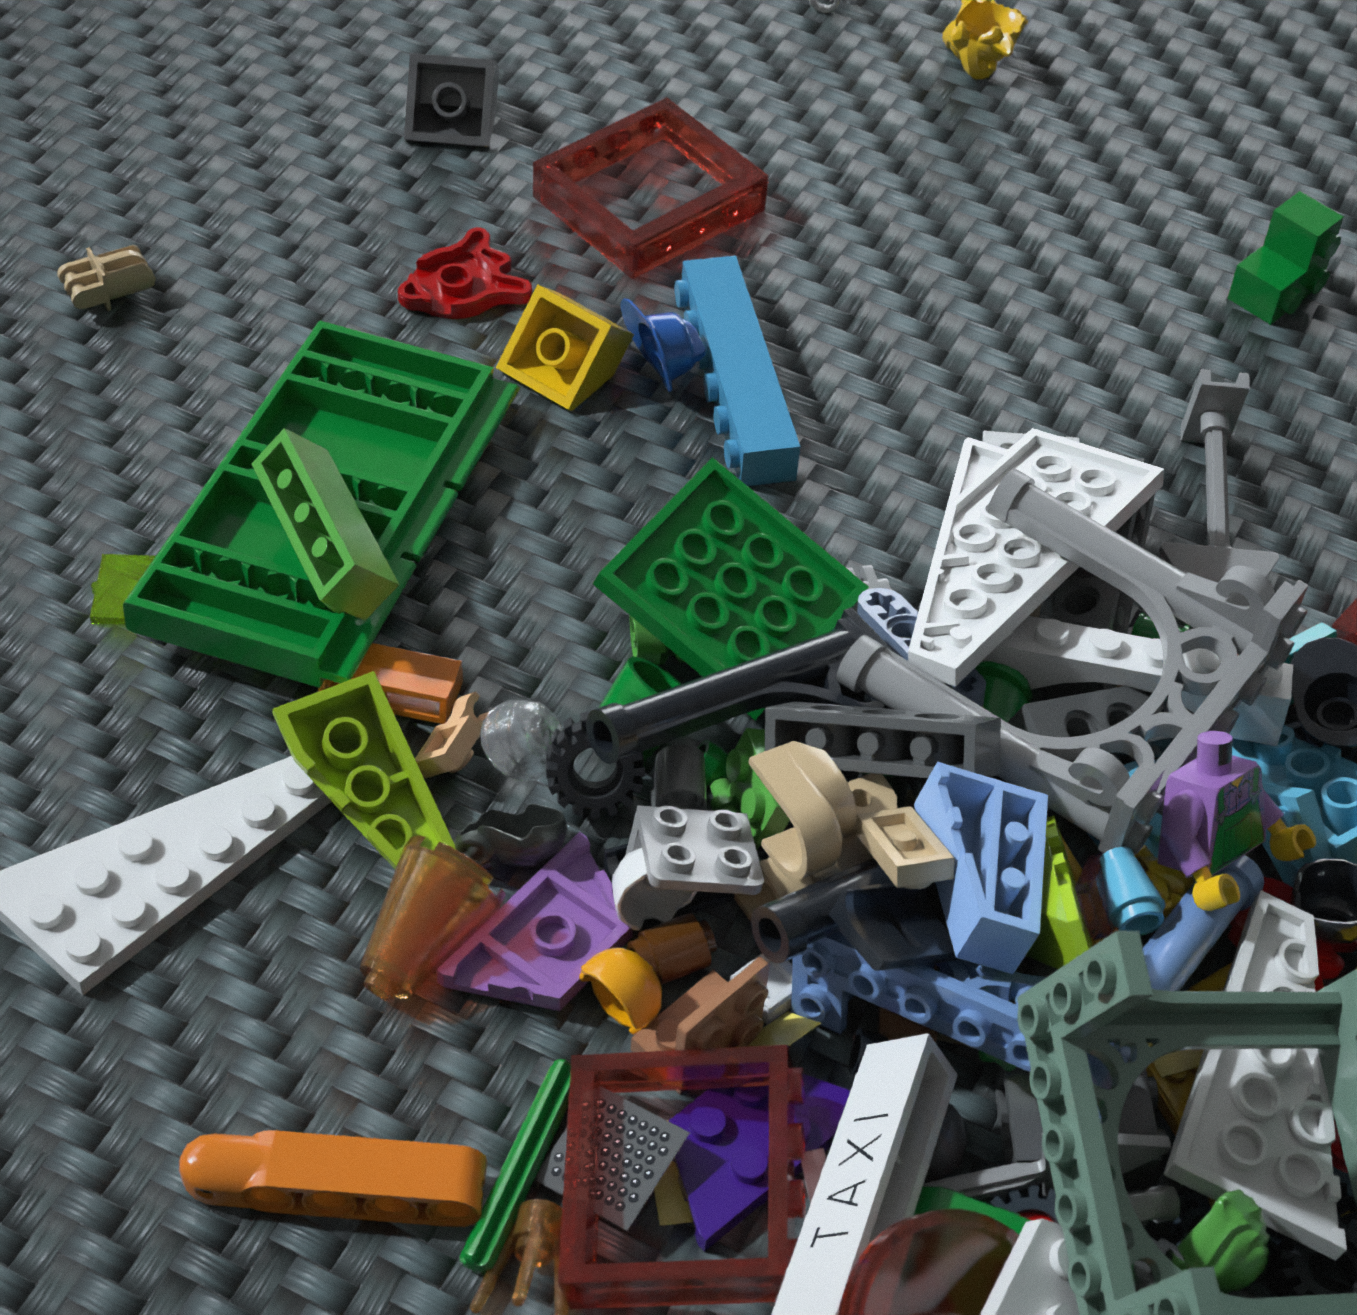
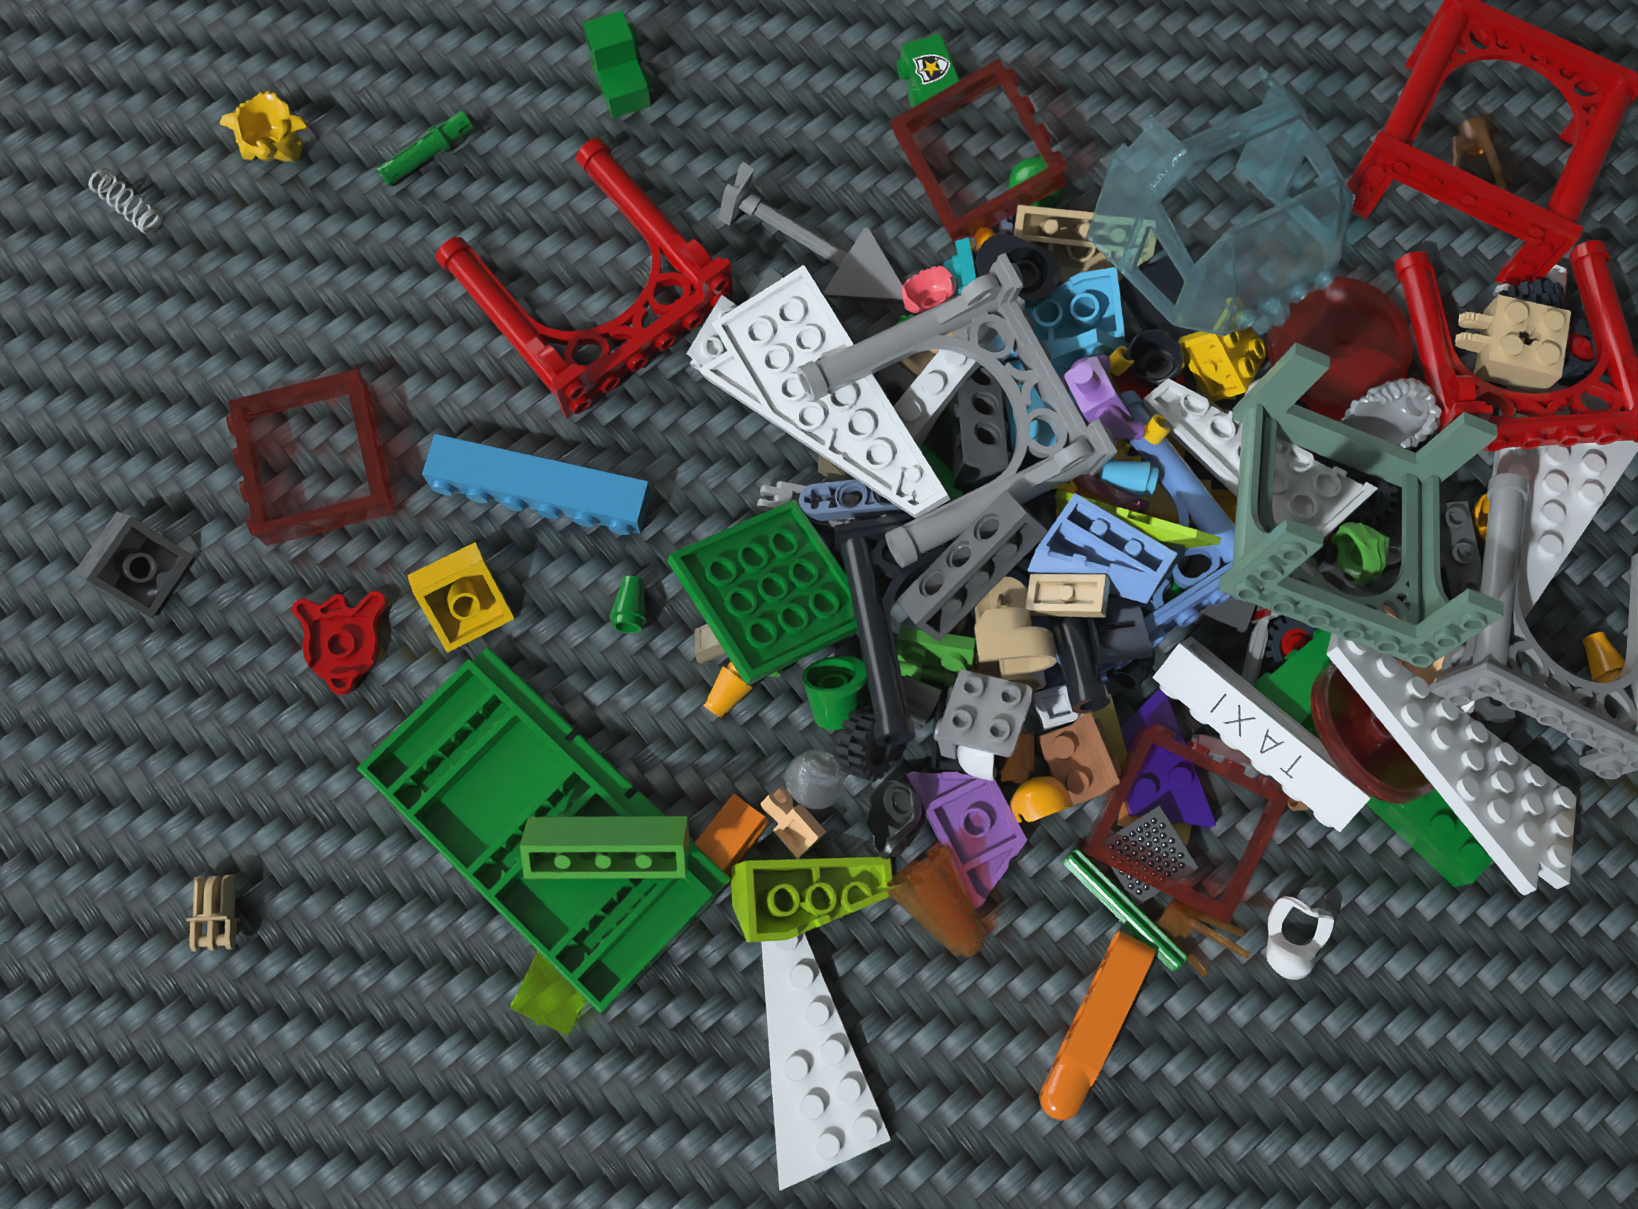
camera: 65 degrees left, 25 degrees up
blue piece [620,298,706,392] -> none
none -> green pin [376,110,474,187]
none -> red arch [435,137,733,419]
none -> green cone [609,576,646,634]
none -> light orange cone [703,662,753,719]

